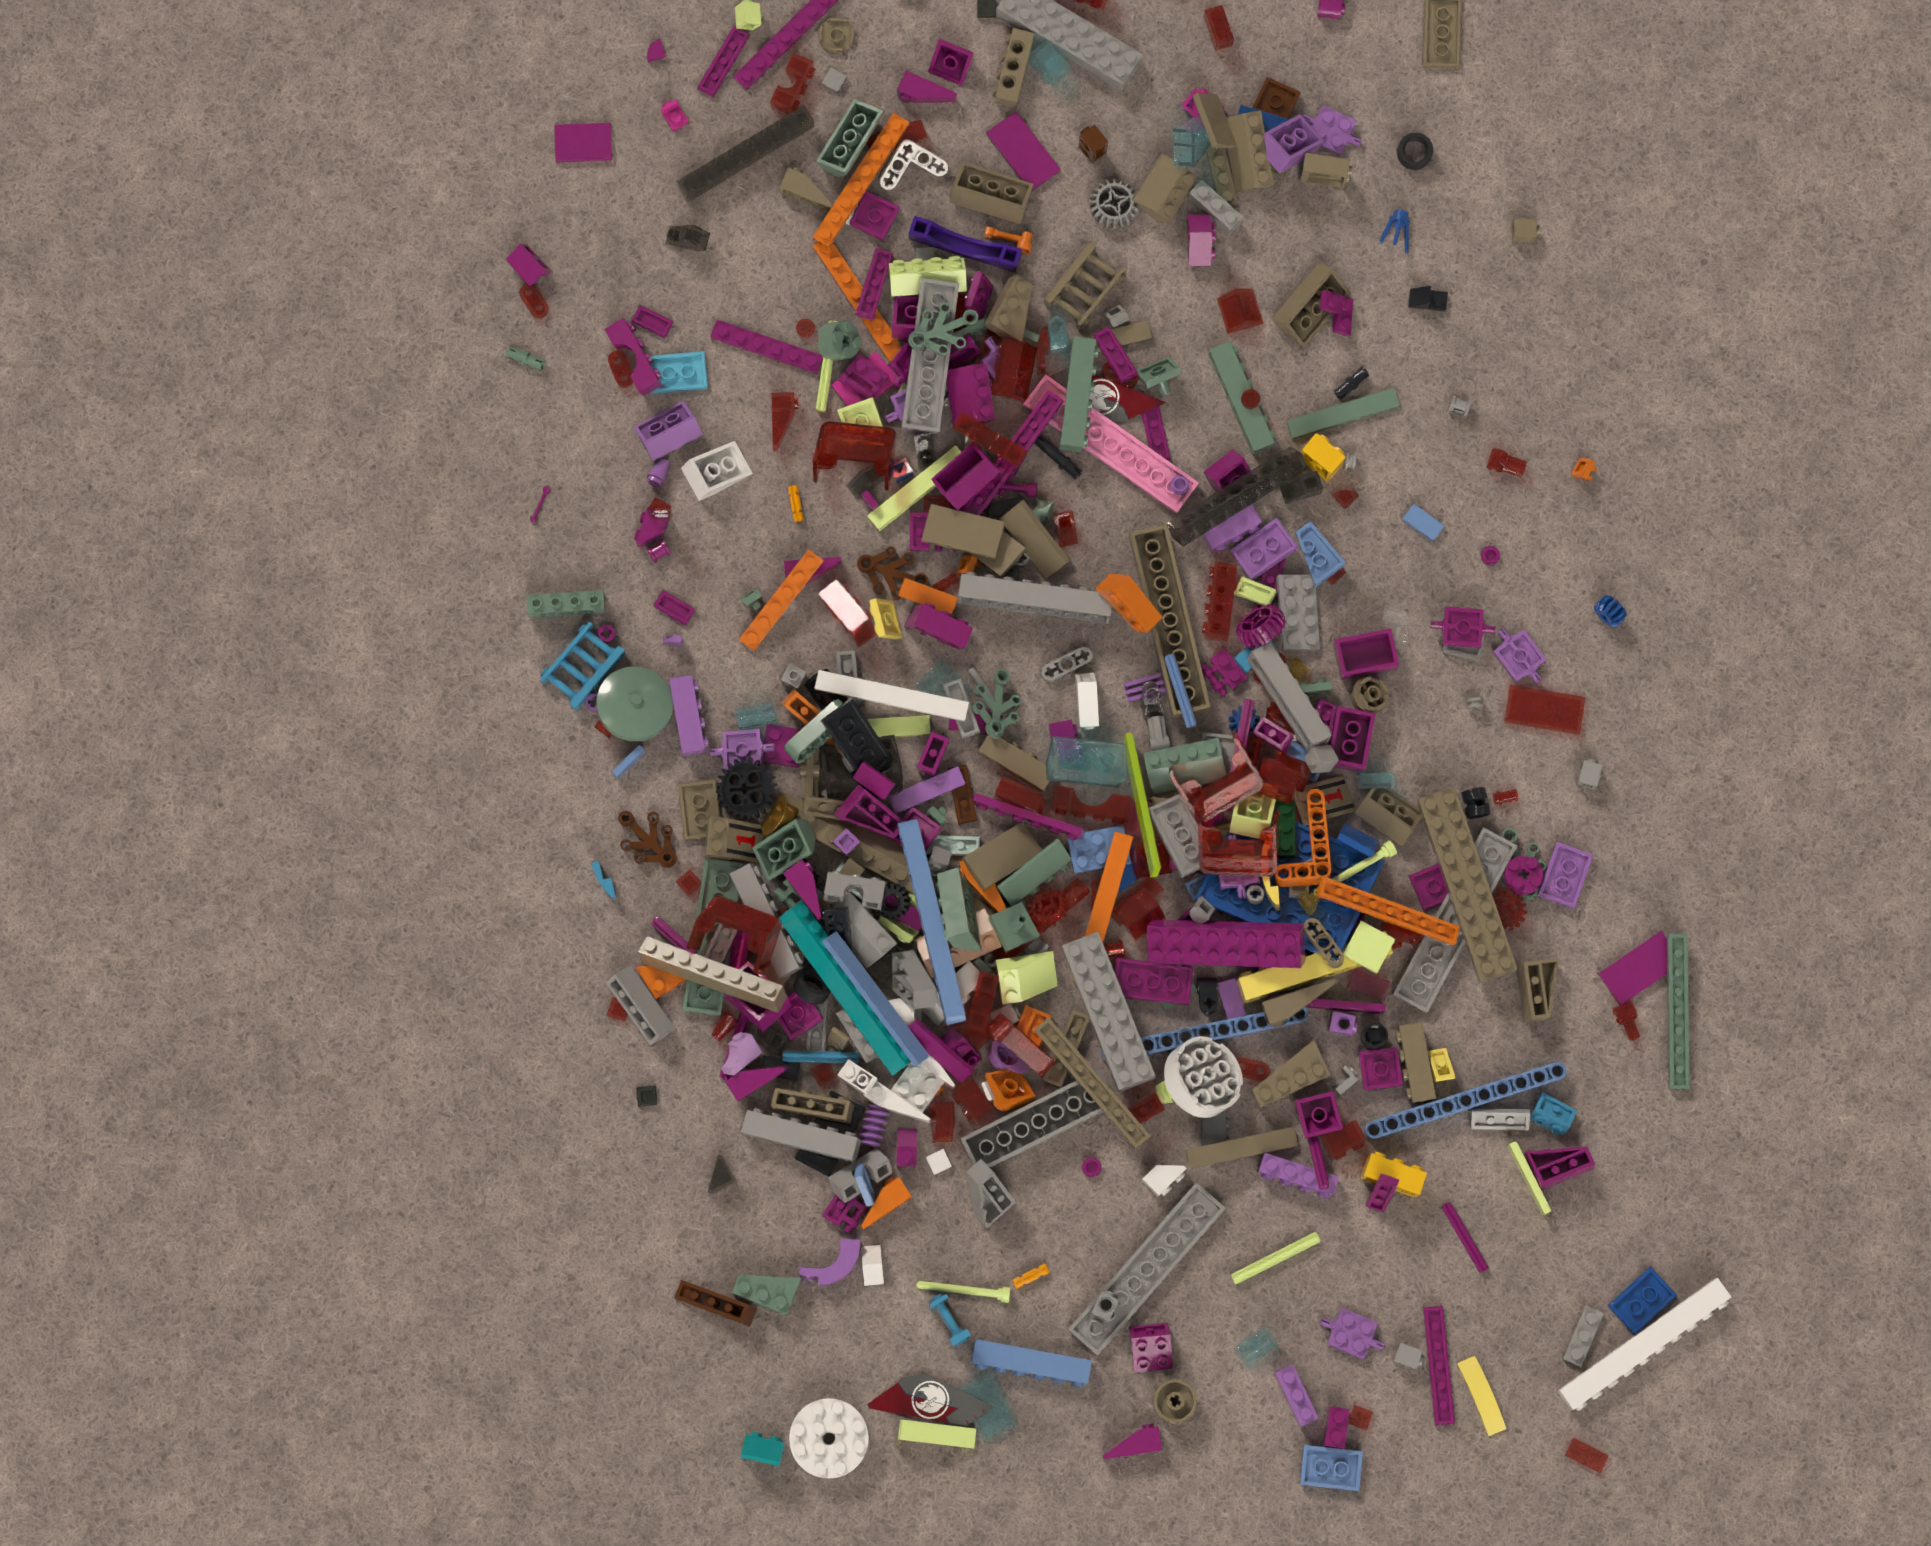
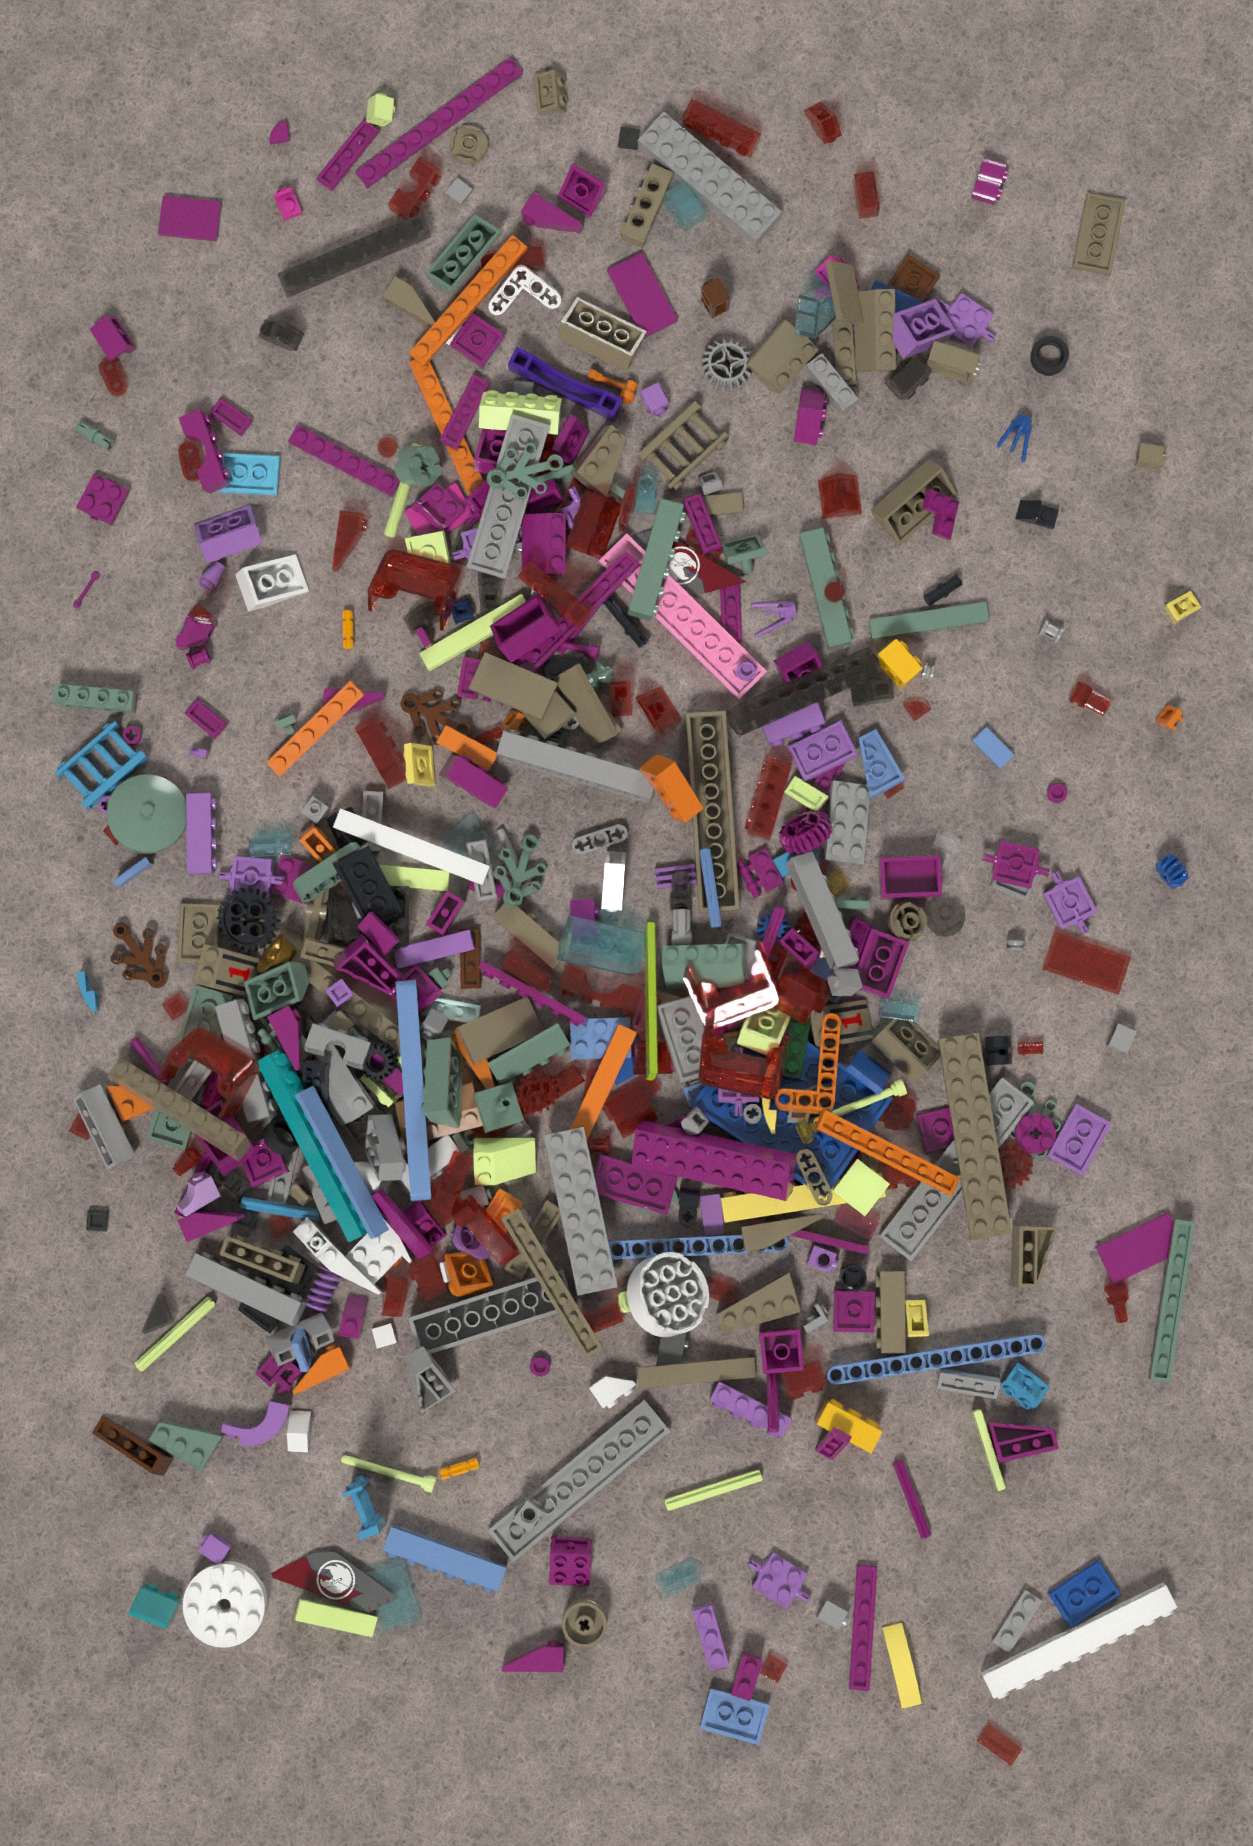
camera: 15 degrees right, 5 degrees up
none -> magenta plate [76,473,130,526]
none -> yellowish green axle [135,1297,216,1372]
none -> medium lavender brick [198,1532,233,1564]
none -> clear red slope [635,686,682,735]
none -> medium lavender brick [640,383,669,417]
none -> medium lavender plant [751,601,796,638]
none -> clear red plant [879,1094,916,1131]
none -> clear smoke brick [884,354,932,400]
none -> clear smoke tile [926,897,965,937]
none -> light yellow slope [1164,591,1201,624]

